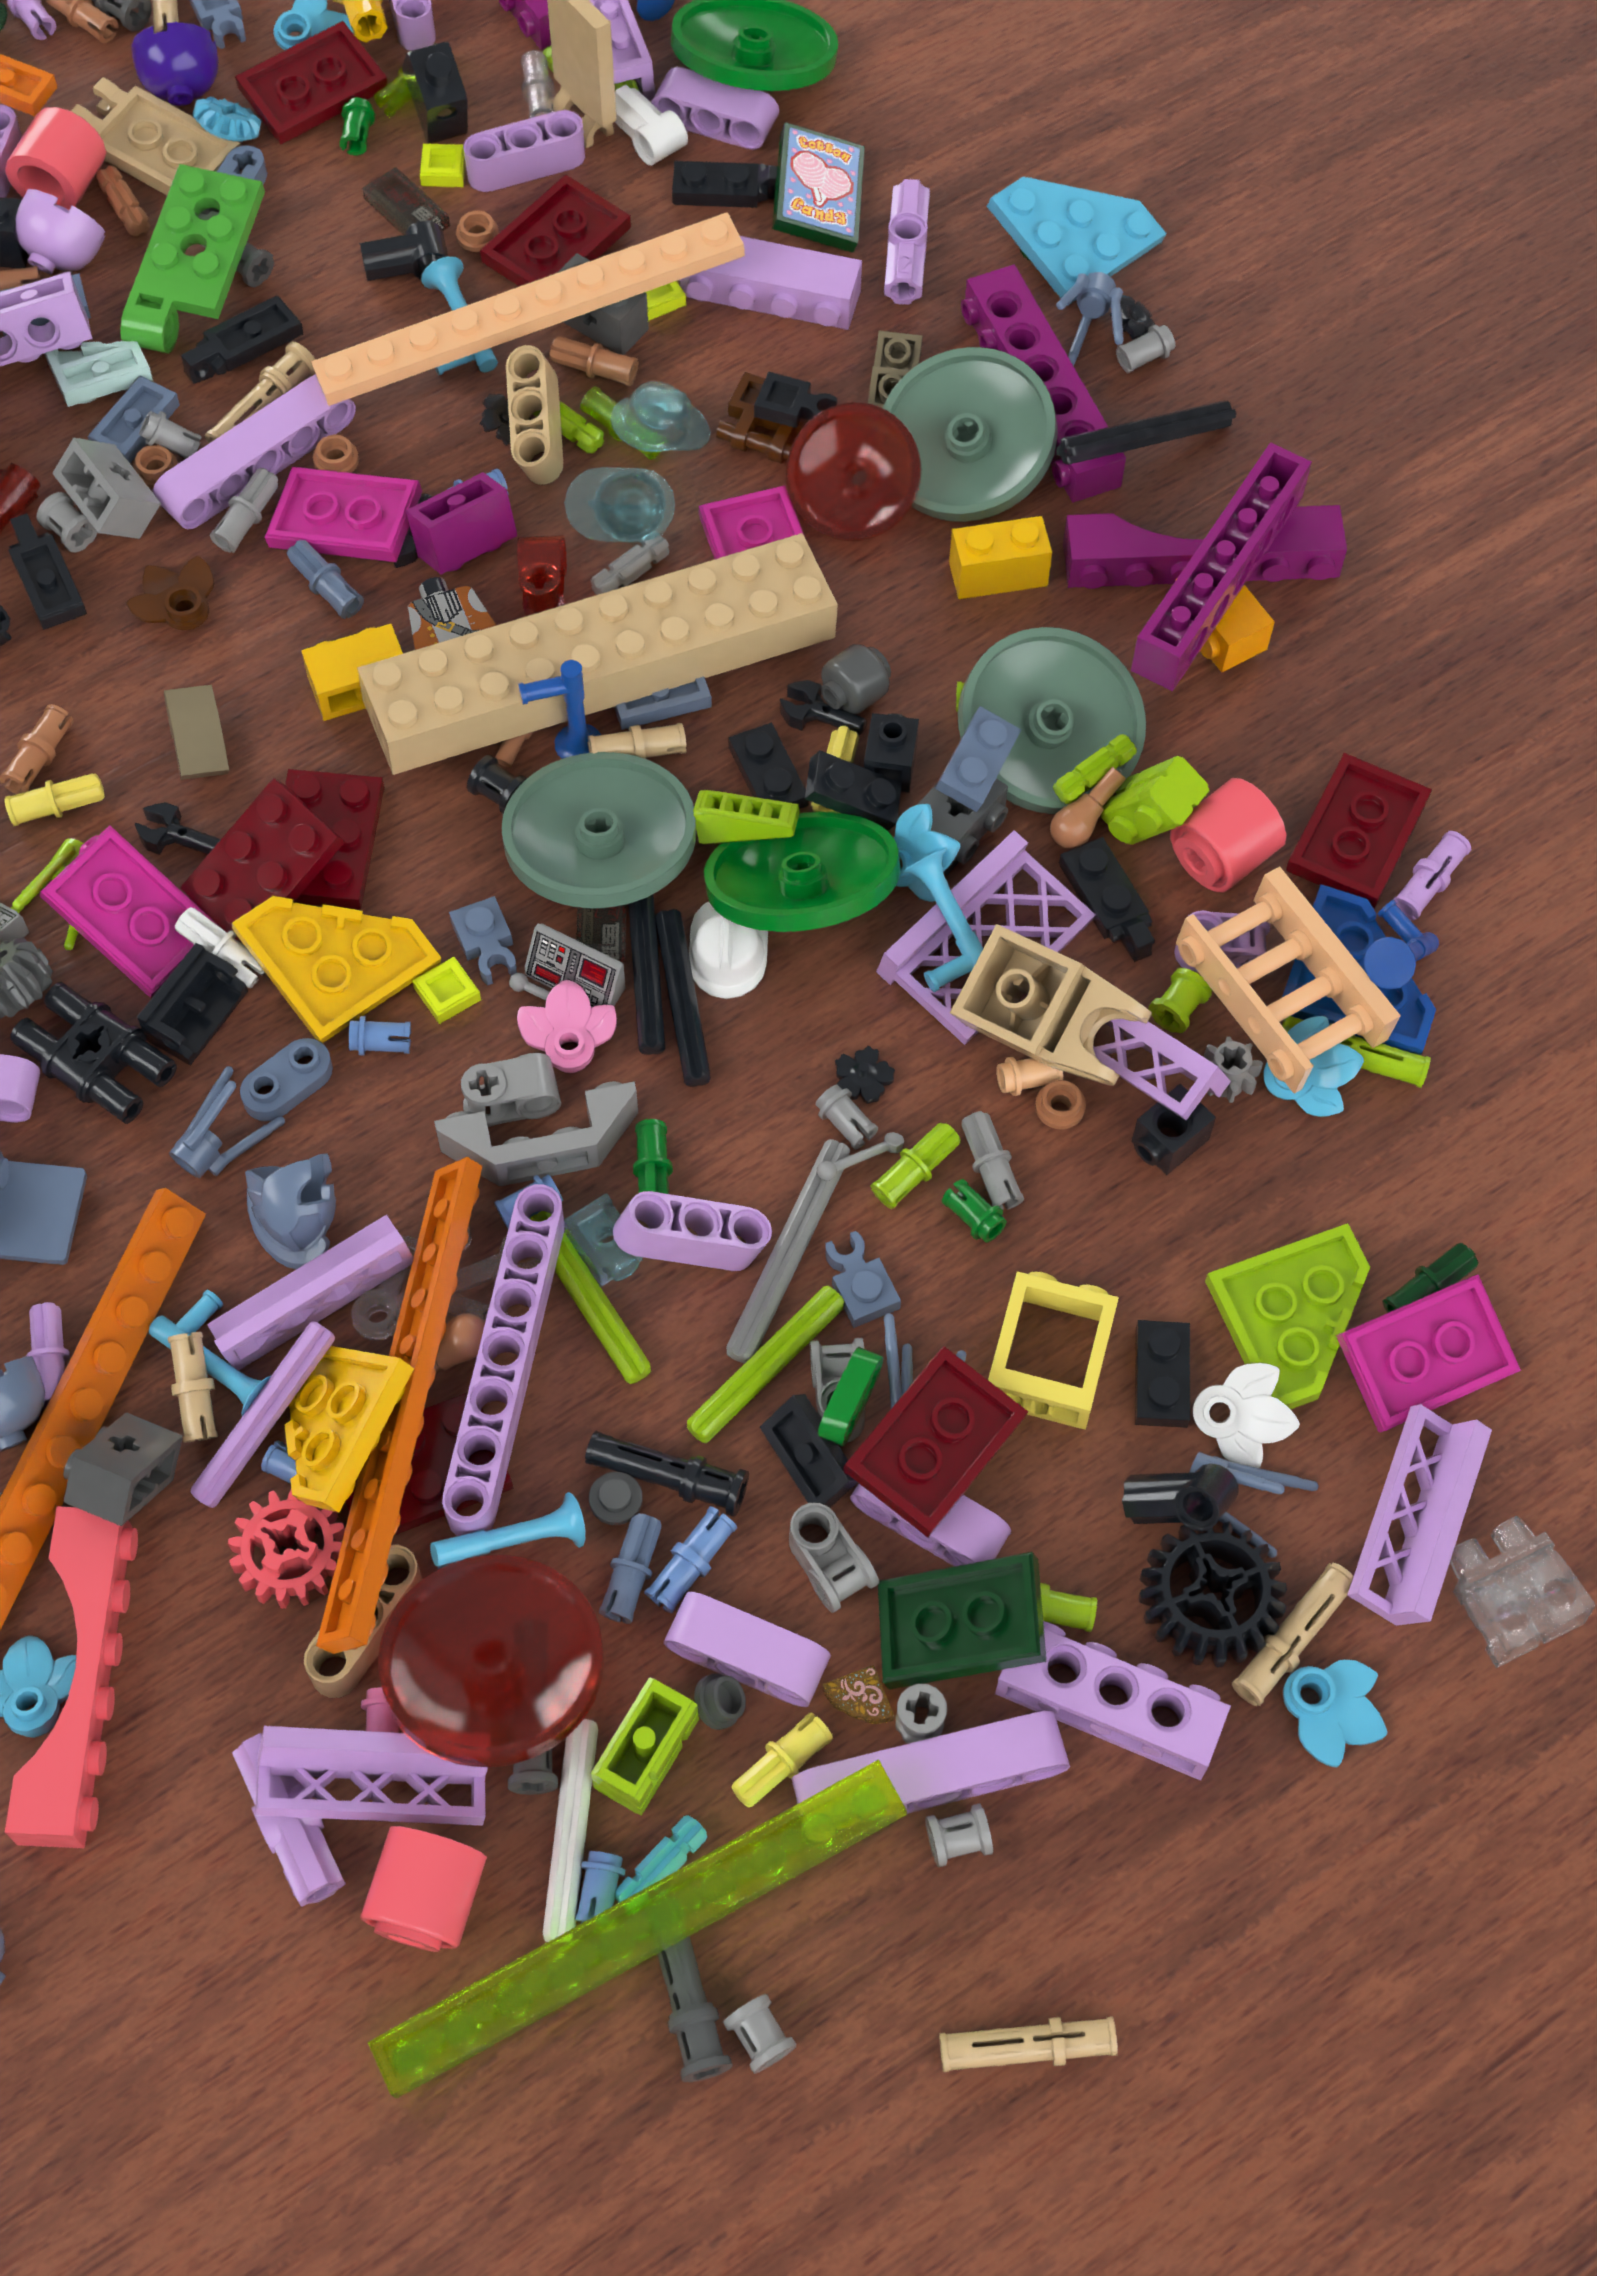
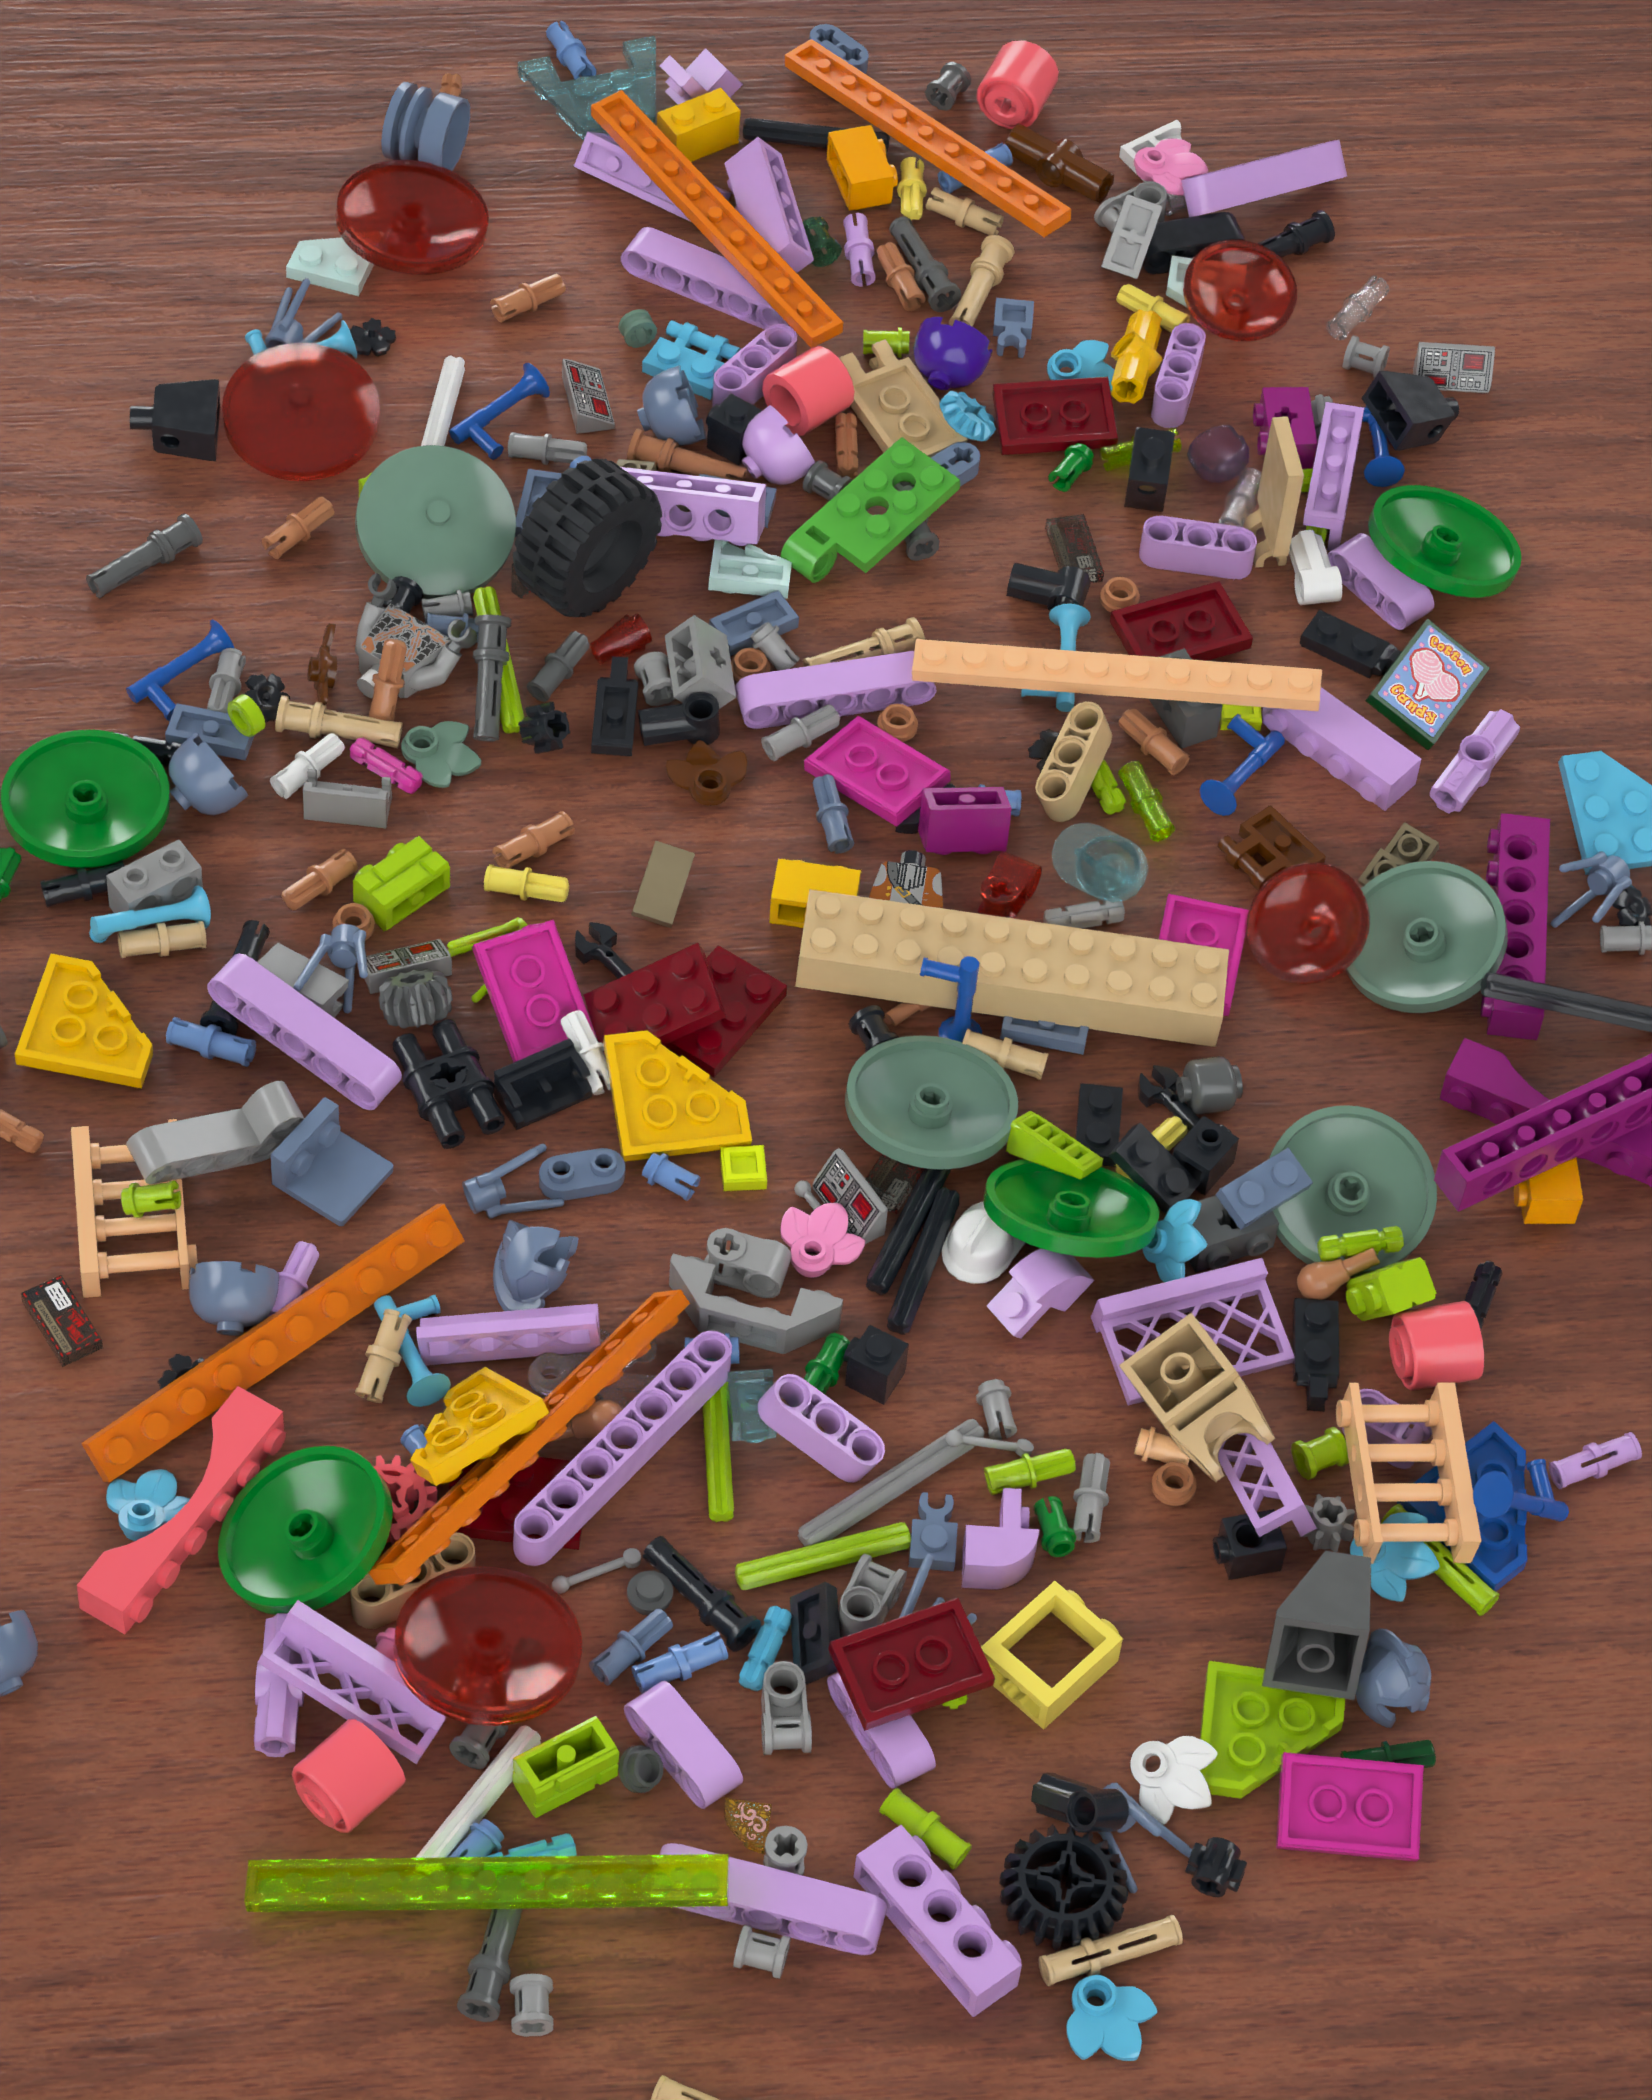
camera: 25 degrees right, 10 degrees down
dark grey brick [63,1412,183,1526] -> none
black hinge [181,295,304,384] -> none
lavender axle [191,1321,335,1508] -> none
neon yellow tile [420,144,466,187] -> none
medium azure piece [430,1492,585,1581] -> none
sand blue plate [449,896,517,985] -> none
clear light blue piece [610,381,711,452] -> none
light yellow axle [731,1712,833,1807] -> none
black plate [754,371,838,429] -> none
green beam [818,1347,884,1446] -> none
black plant [835,1046,895,1104] -> none
dark green tile [878,1552,1047,1690] -> none
medium azure piece [902,848,983,992] -> none
yellow brick [949,516,1052,599] -> none
black plate [1135,1320,1190,1428] -> none
dark red plate [1286,753,1432,909] -> none
lavender fence [1347,1404,1492,1626] -> none
clear hips [1450,1516,1596,1668] -> none
none -> green dish [218,1446,393,1615]
none -> light grey hinge [552,1548,641,1594]
none -> black piece [638,692,720,746]
none -> medium azure axle [739,1606,792,1691]
none -> dark grey bush [803,460,853,501]
none -> black brick [843,1325,909,1405]
none -> lime pin [863,327,910,358]
none -> lavender brick [962,1488,1039,1589]
none -> lavender brick [987,1249,1094,1339]
none -> black gear [1185,1837,1247,1897]
none -> clear purple hair [1187,425,1250,483]
none -> blue piece [1200,714,1285,816]
none -> dark grey slope [1262,1551,1371,1700]
none -> sand blue helmet [1356,1628,1431,1728]
none -> black axle [1464,1261,1502,1331]

